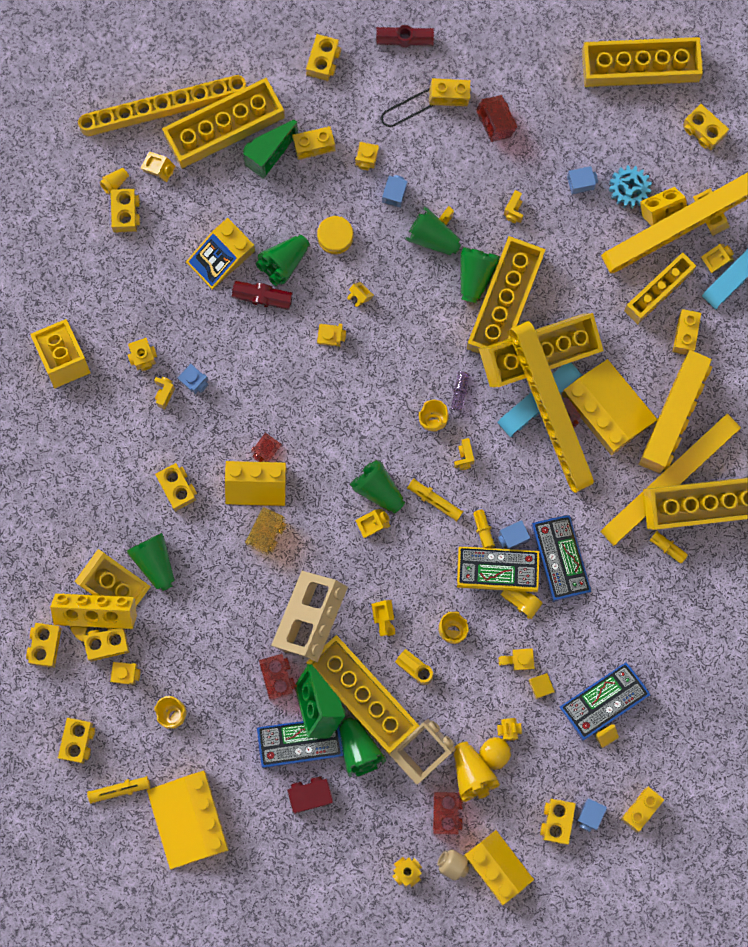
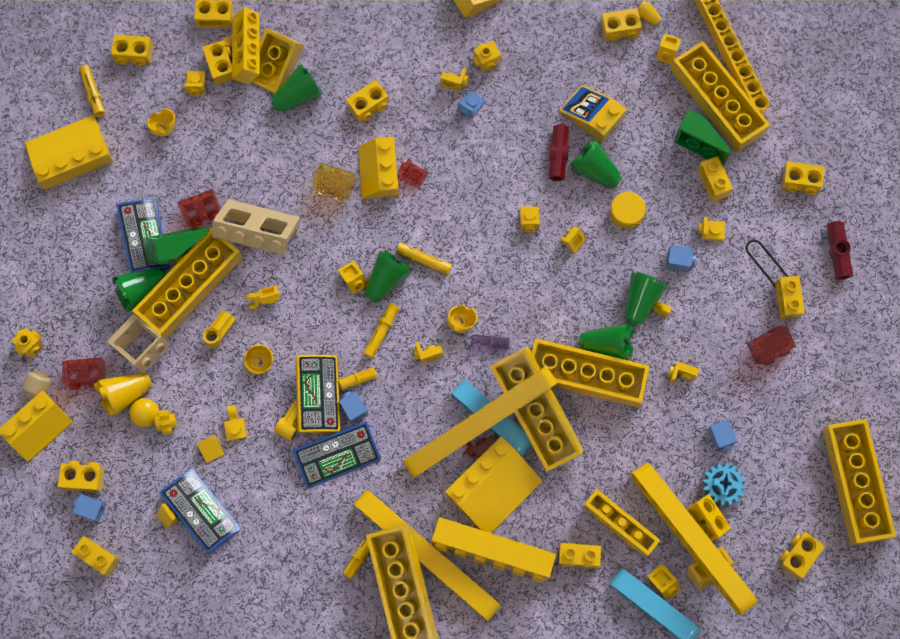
camera: 85 degrees right, 5 degrees down
dark red brick [287,776,333,814] -> none
none -> yellow pin [396,242,452,276]

